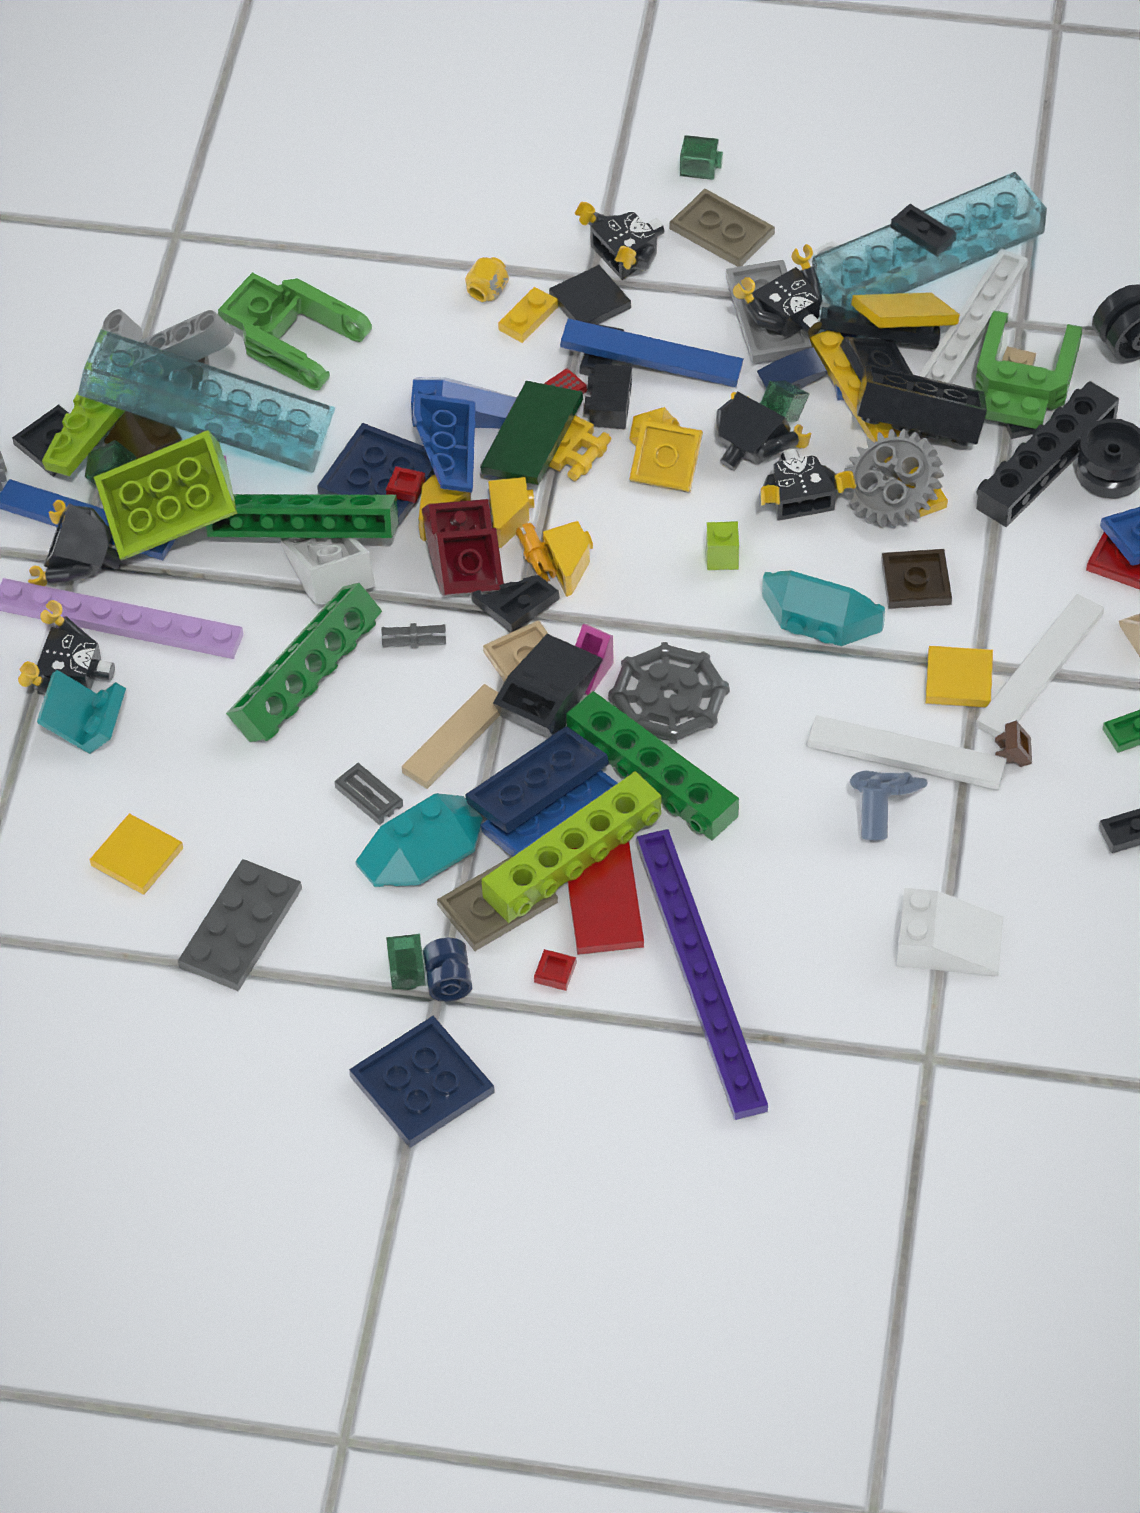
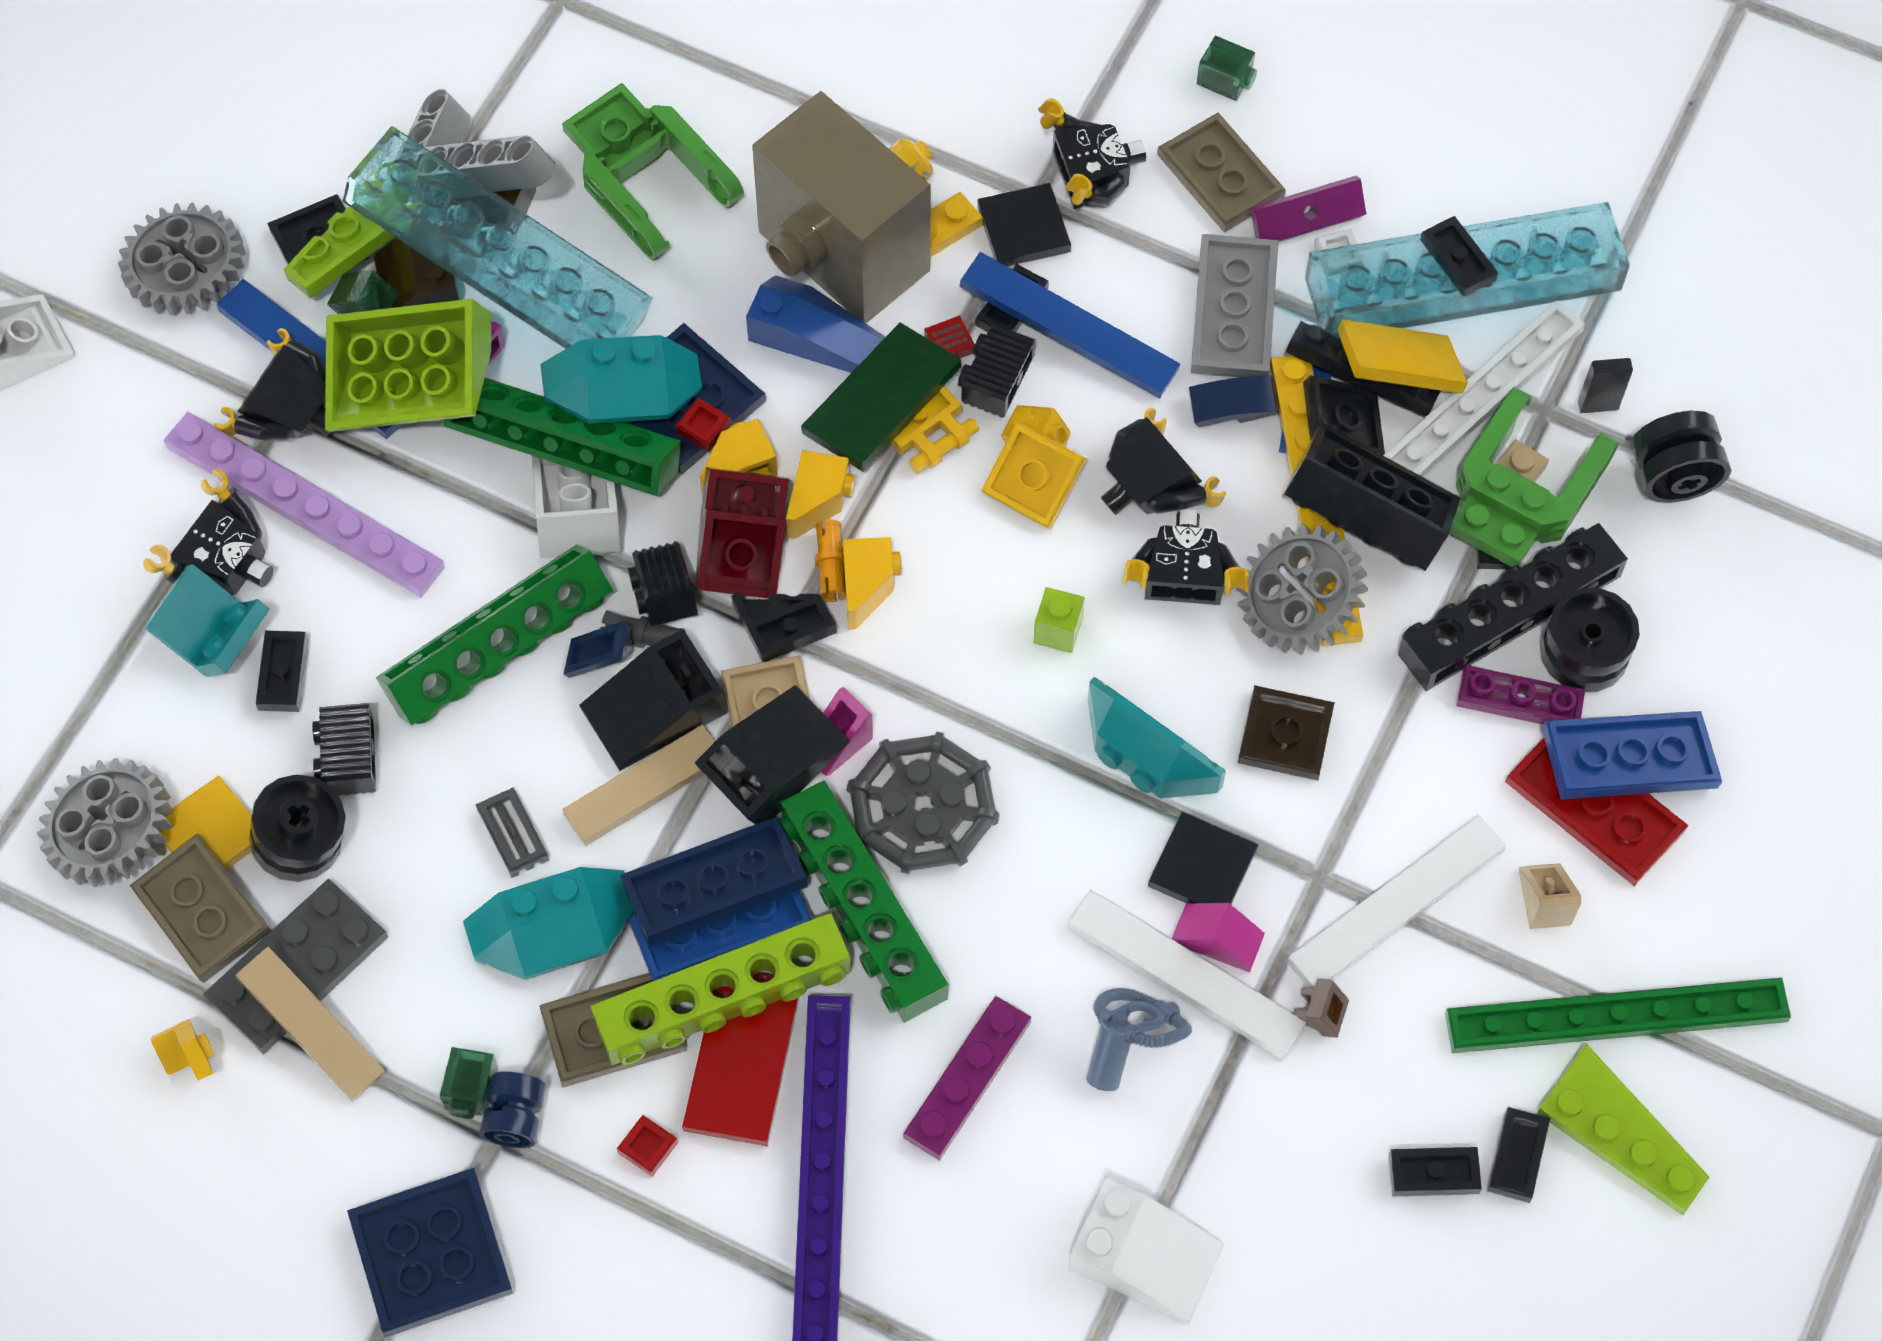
camera: 15 degrees right, 10 degrees up
blue wedge [413,393,476,493] -> none
black torso [733,244,823,337] -> none
clear green brick [760,380,810,422] -> none
yellow tile [925,646,993,708] -> none
none -> light grey gear [37,758,174,887]
none -> dark tan tile [129,833,272,983]
none -> yellow bracket [150,1019,215,1081]
none -> tan tile [235,946,385,1102]
none -> black wheel [249,774,346,882]
none -> black plate [255,630,308,712]
none -> black brick [312,703,376,796]
none -> teal wedge [540,335,702,424]
none -> dark blue slope [563,621,633,678]
none -> black slope [579,629,727,771]
none -> black brick [627,541,698,626]
none -> dark tan brick [752,90,931,323]
none -> magenta plate [903,995,1032,1161]
none -> black tile [1148,812,1259,905]
none -> dark pink slope [1172,903,1265,973]
none -> magenta tile [1250,175,1367,241]
none -> magenta tile [1456,665,1586,725]
none -> black tile [1578,358,1633,413]

